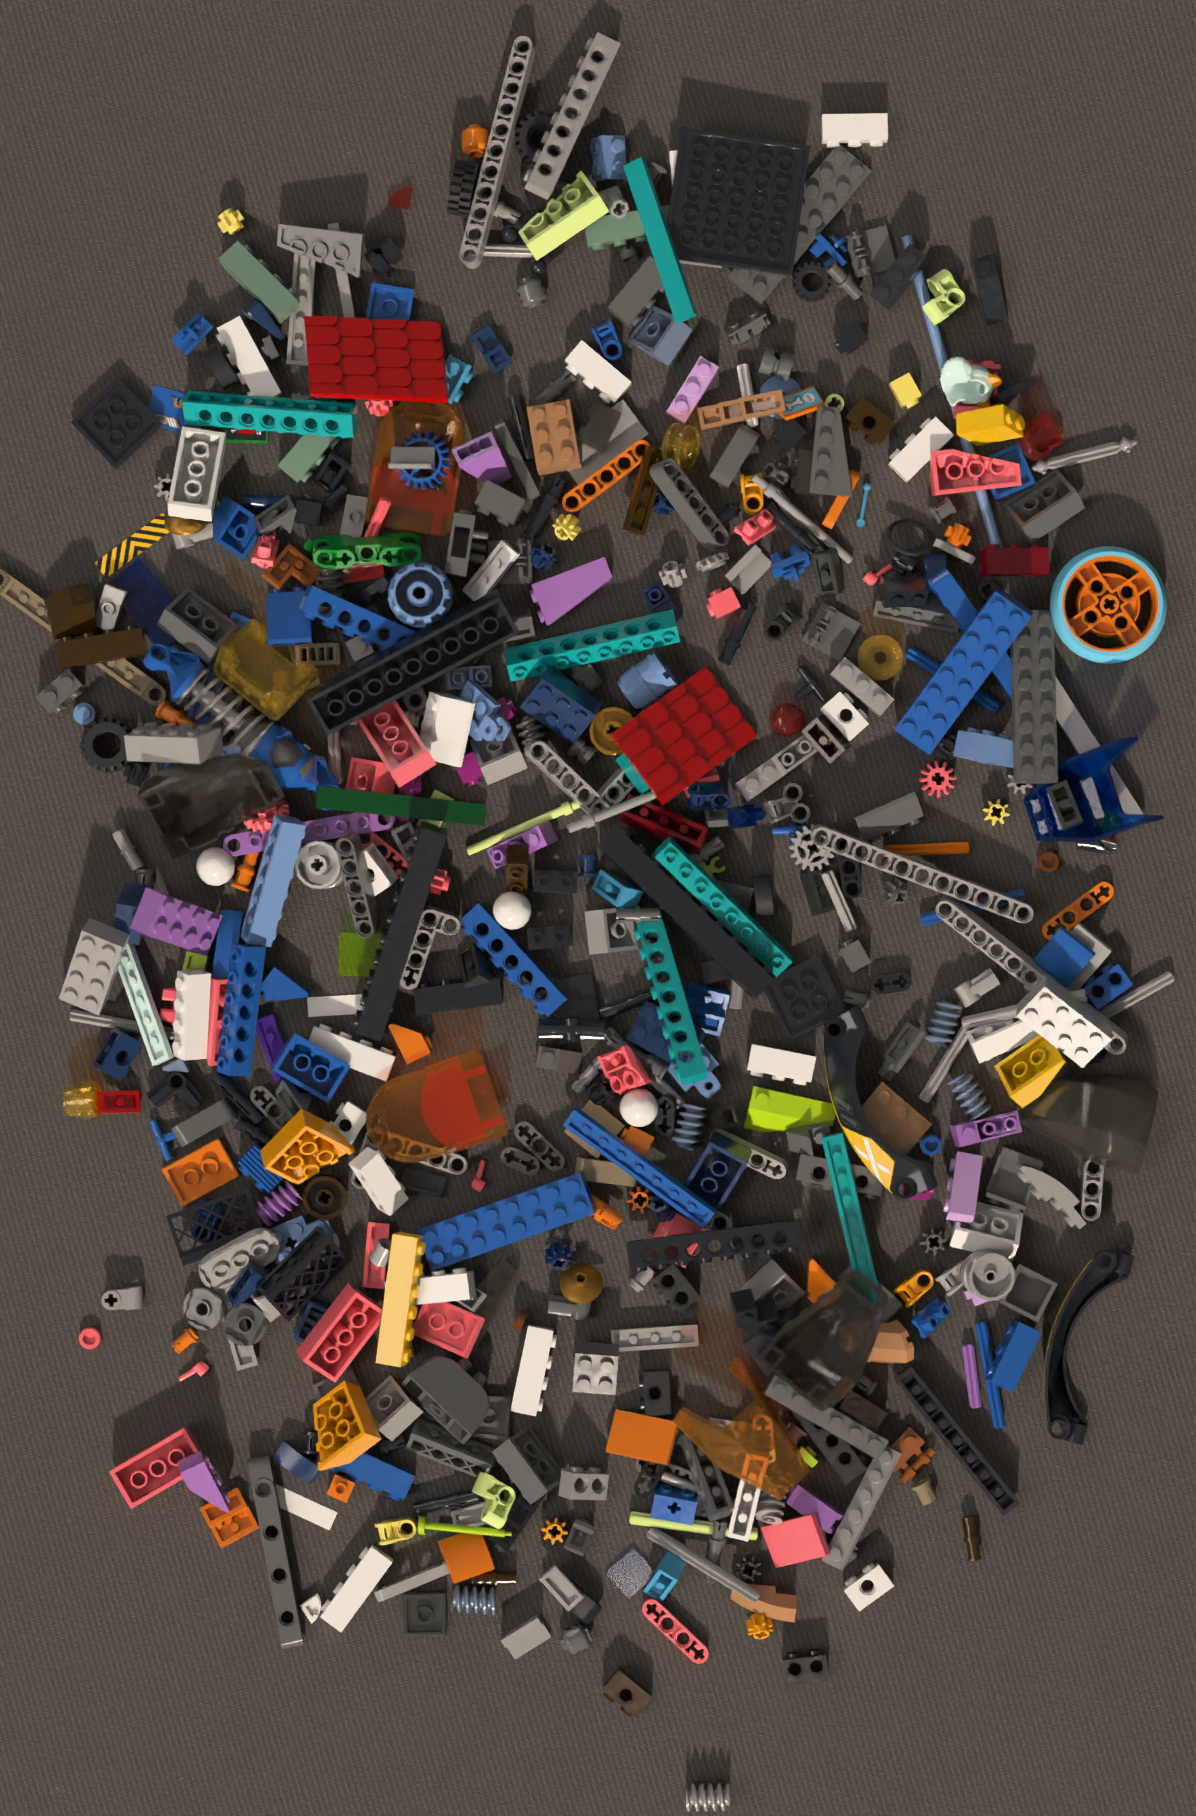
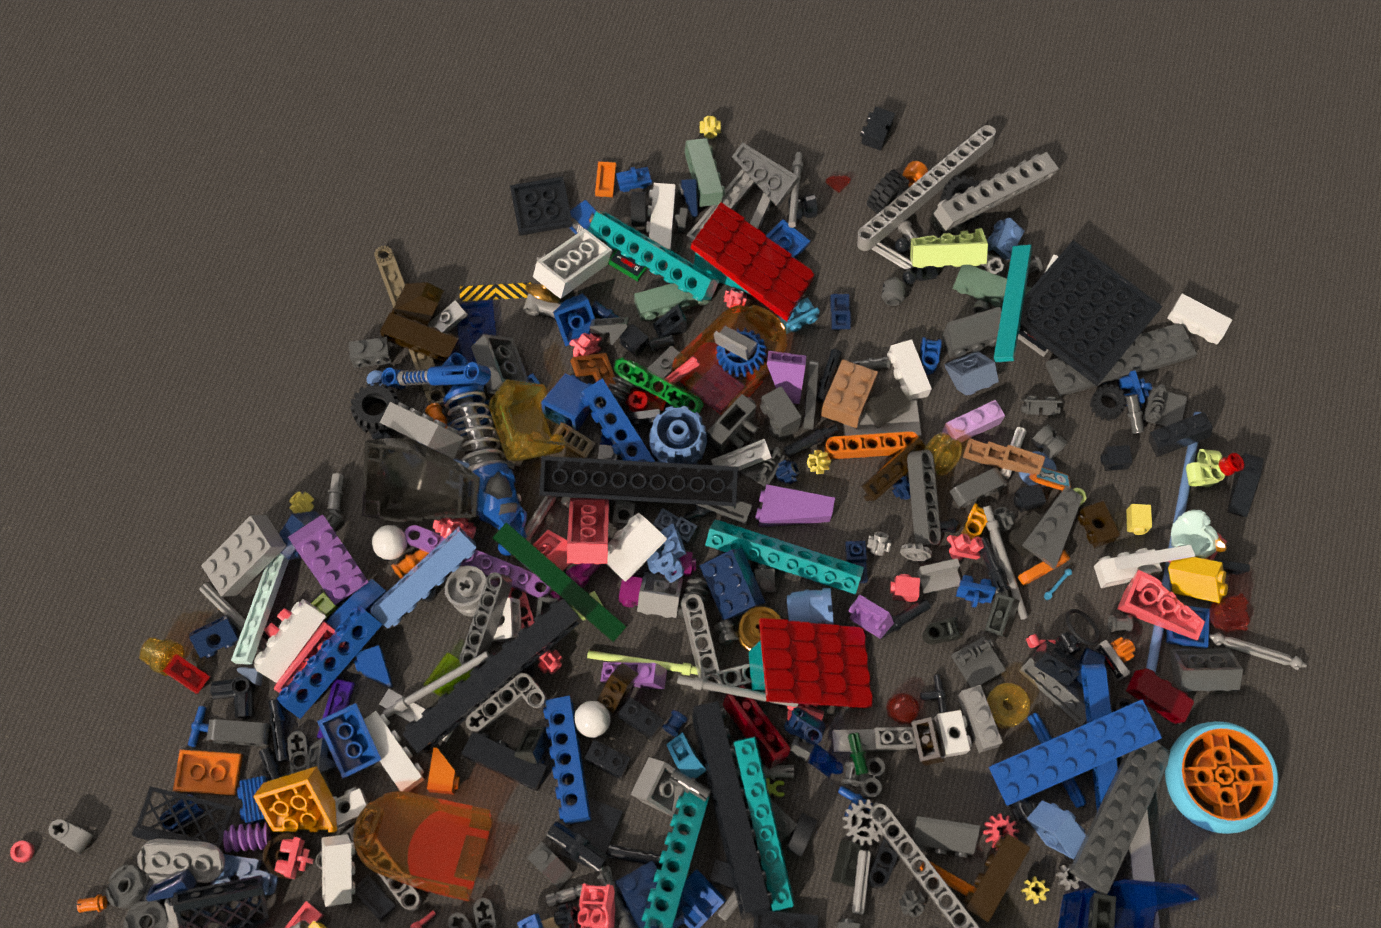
camera: 30 degrees right, 20 degrees down
none -> coral hips [275,837,314,879]
none -> light yellow gear [289,492,314,513]
none -> blue piece [381,362,491,389]
none -> light grey bar [383,651,490,718]
none -> orange tile [595,161,616,197]
none -> red wheel [629,391,648,412]
none -> clear pink tile [691,364,744,414]
none -> light grey bar [788,152,803,228]
none -> dark green axle [848,733,869,775]
none -> medium lavender hinge [849,595,894,639]
none -> black brick [860,106,895,151]
none -> dark brown brick [963,833,1030,922]
none -> white sticker [1113,545,1195,570]
none -> red wheel [1219,453,1244,476]

